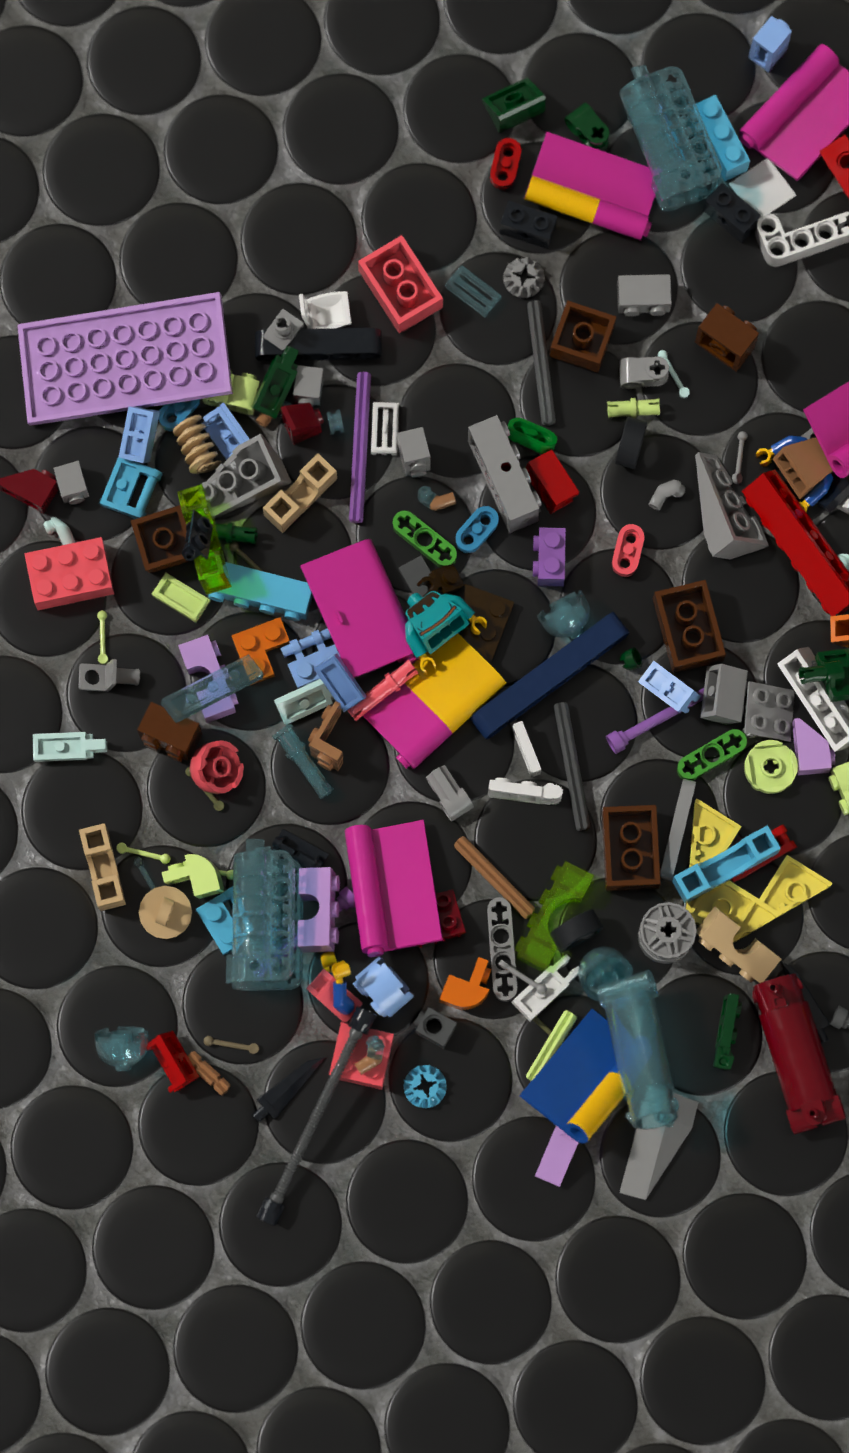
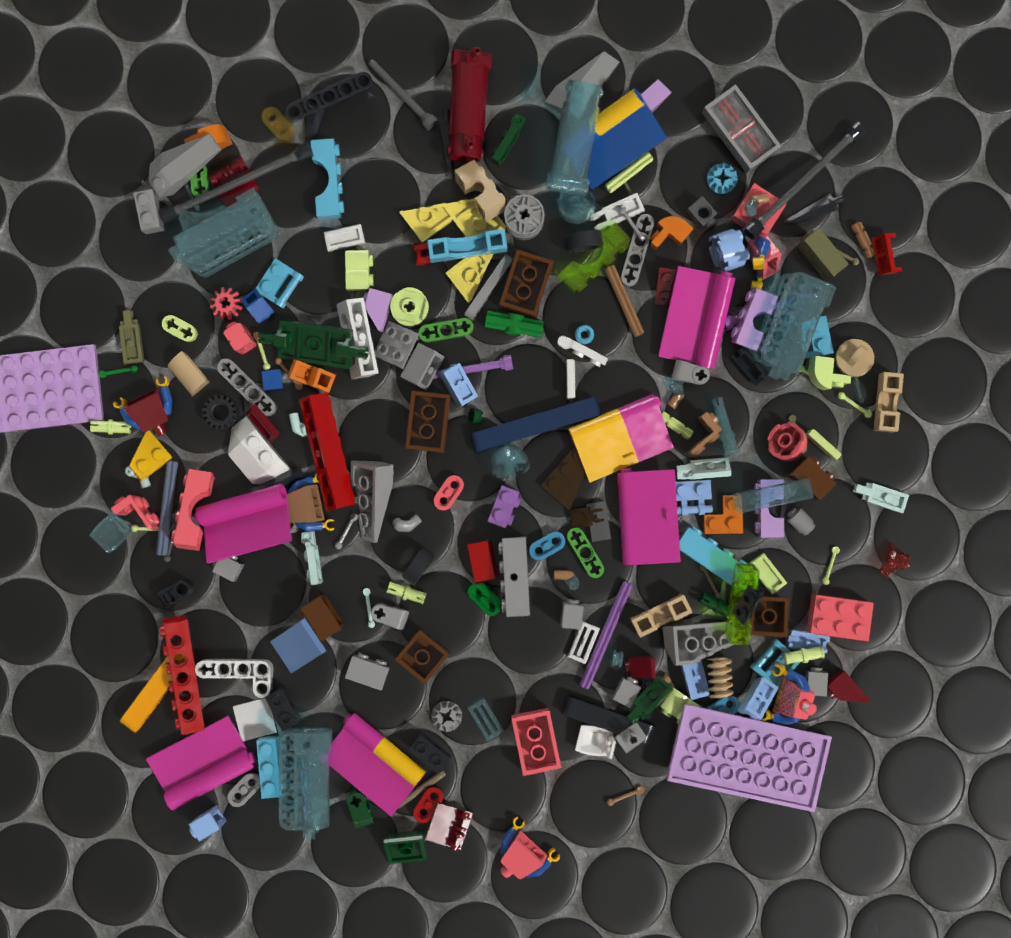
camera: 160 degrees left, 10 degrees up
light aqua arm [43,517,76,545] -> none
light grey bracket [79,659,140,692] -> none
clear light blue cylinder [94,1026,149,1071] -> none
medium blue tile [314,653,367,712] -> none
coral pin [347,659,419,721] -> none
teal torso [405,591,487,674] -> none
light grey piece [426,765,474,822] -> none
dark grey axle [527,300,556,425] -> none
dark grey axle [554,702,590,831] -> none
none -> light grey plate [228,772,260,807]
none -> medium blue tile [270,618,326,673]
none -> light aqua hinge [301,531,323,585]
none -> dark tan bar [399,769,446,809]
none -> hinge [425,803,473,851]
none -> green piece [485,311,544,338]
none -> coral torso [500,817,560,879]
none -> medium azure plate [575,325,594,344]
none -> medium nougat hinge [607,786,645,806]
none -> yellowish green axle [662,412,693,439]
none -> arm [667,380,684,410]
none -> light grey piece [671,360,710,385]
none -> brick [702,84,781,173]
none -> torso [761,664,817,725]
none -> yellowish green pin [783,646,825,665]
none -> light blue hinge [785,629,830,653]
none -> light grey brick [787,507,815,536]
none -> olive brick [797,228,849,282]
none -> yellowish green tile [806,429,841,461]
none -> clear red animal [880,542,910,578]

